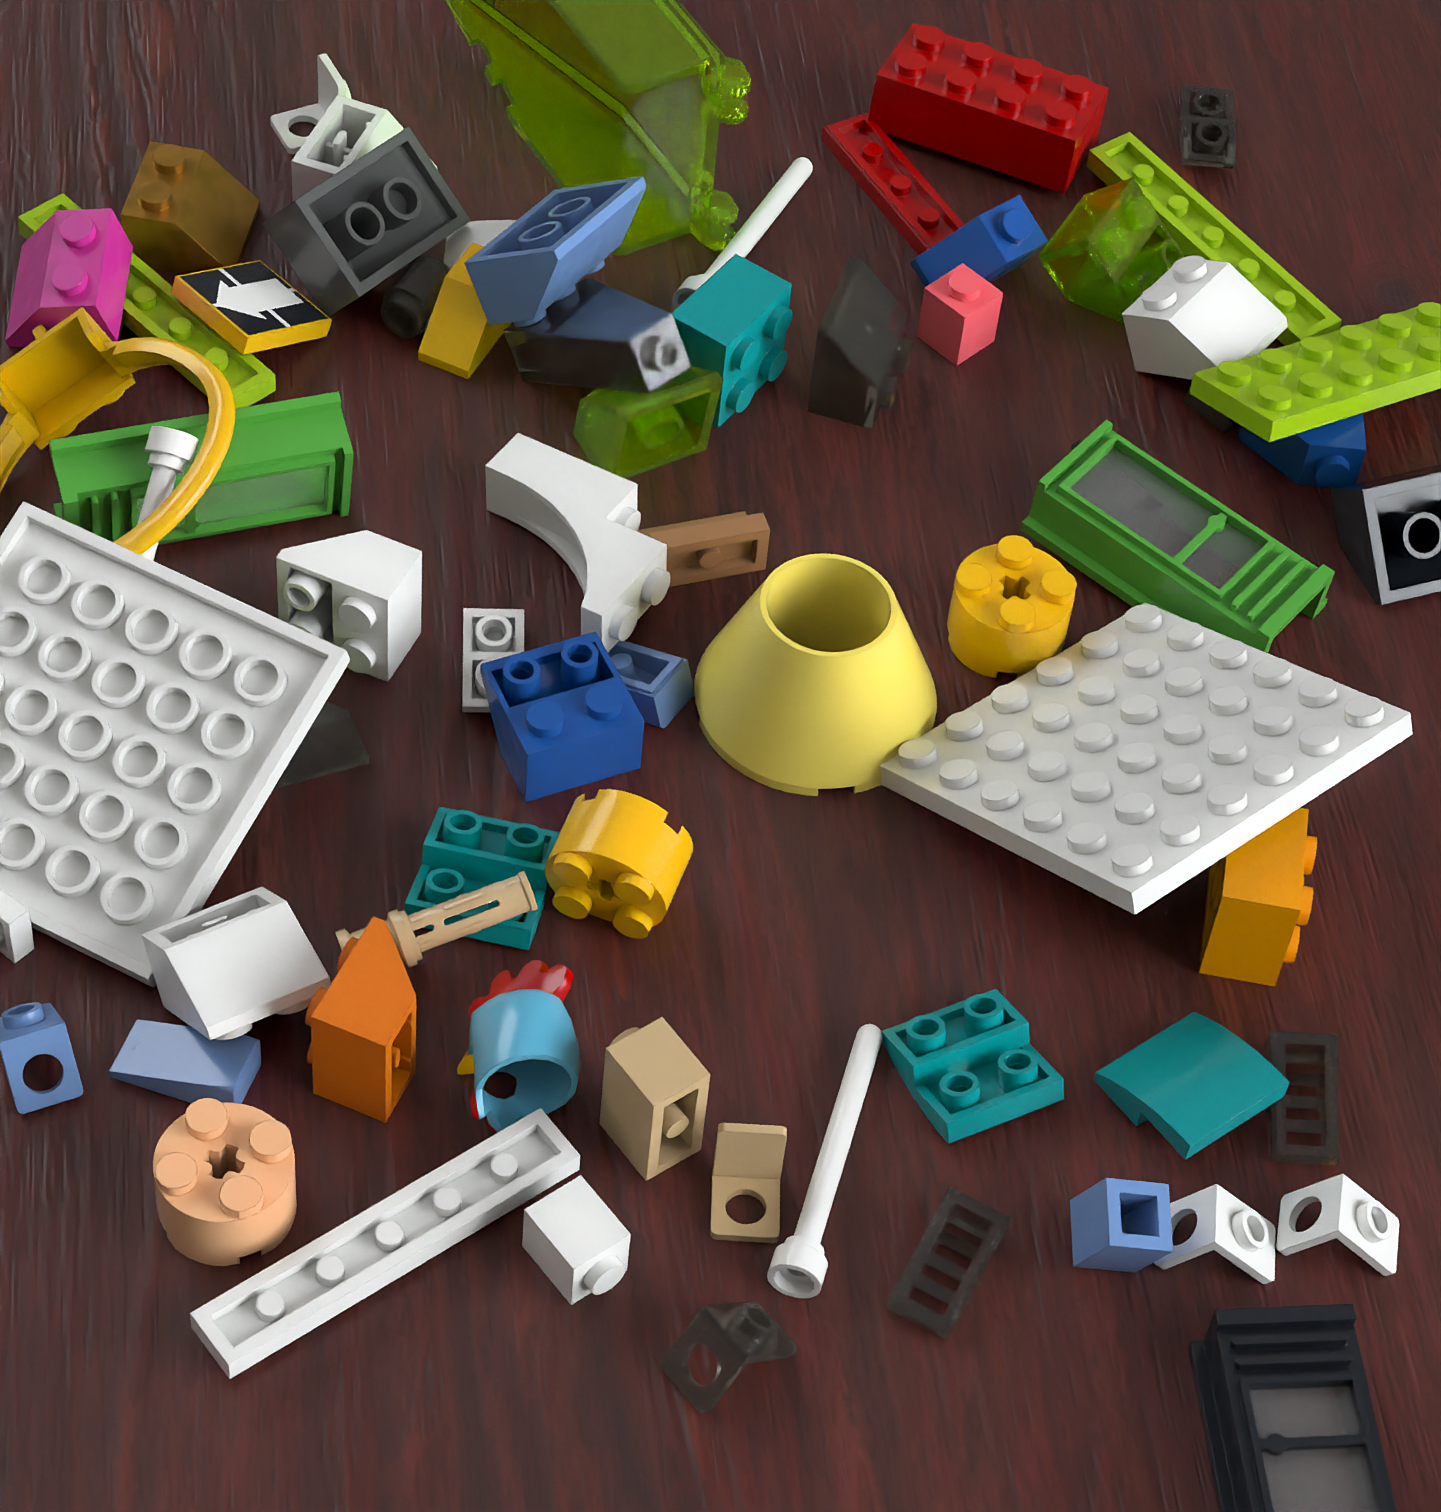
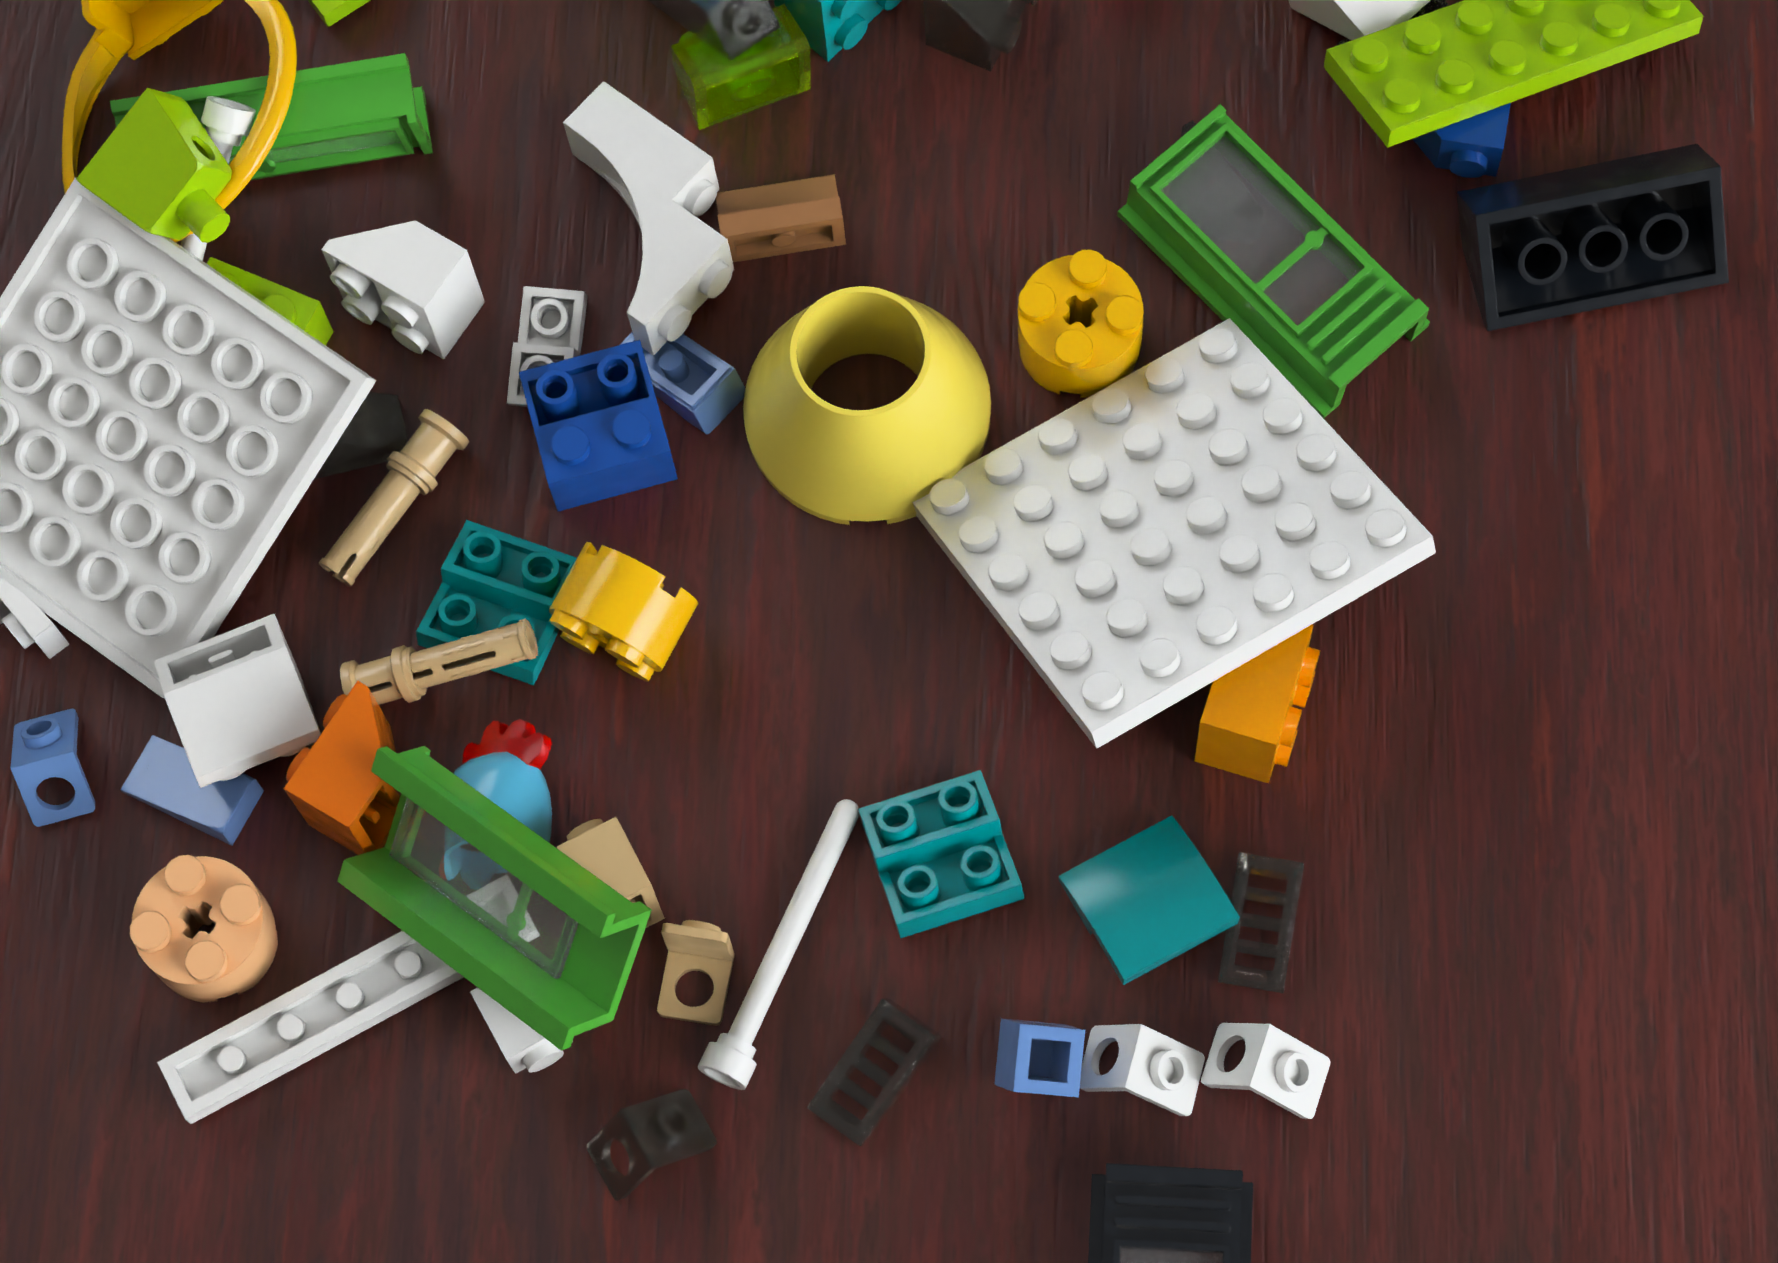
camera: 20 degrees right, 20 degrees up
none -> lime torso [76,87,232,243]
none -> tan pin [319,409,469,587]
none -> bright green piece [337,746,652,1051]

